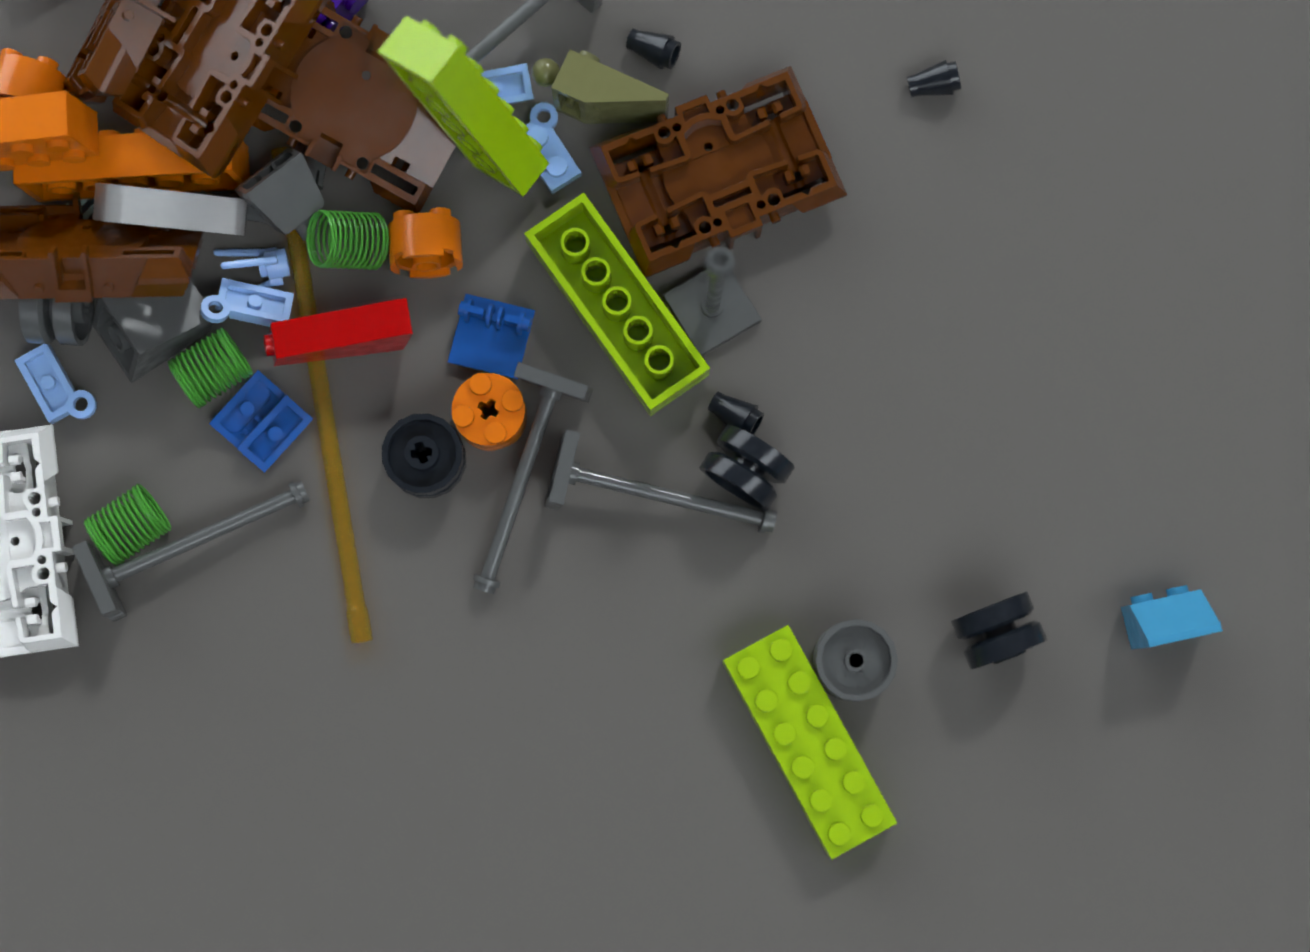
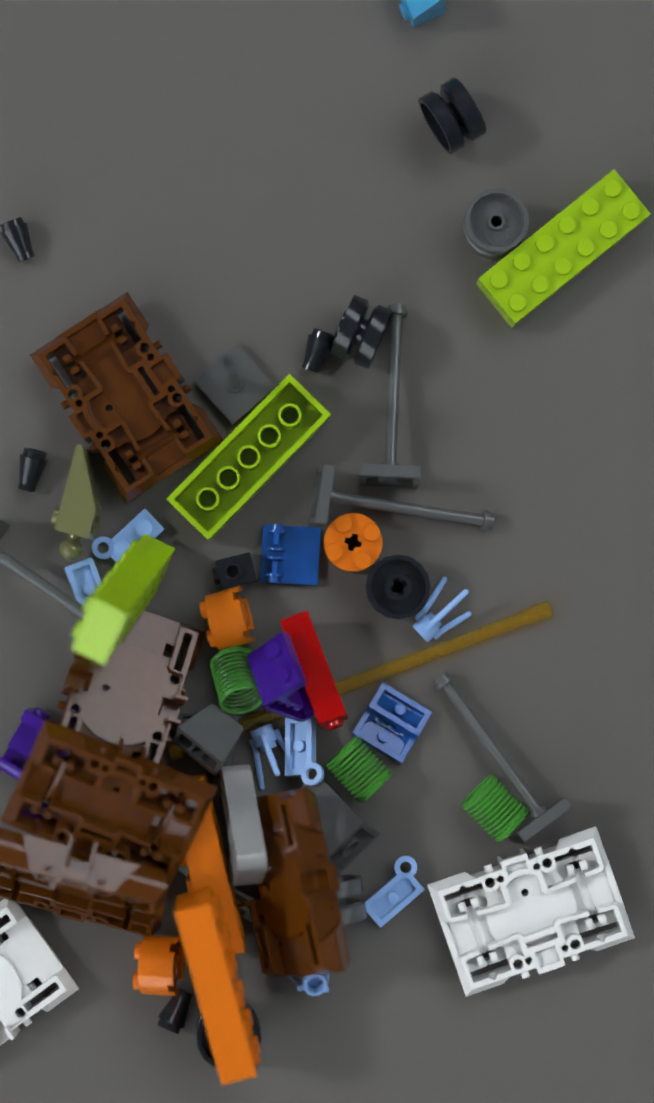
camera: 100 degrees left, 5 degrees up
none -> black brick [212,552,257,589]
none -> dark purple piece [247,632,314,722]
none -> light blue plant [412,577,472,642]

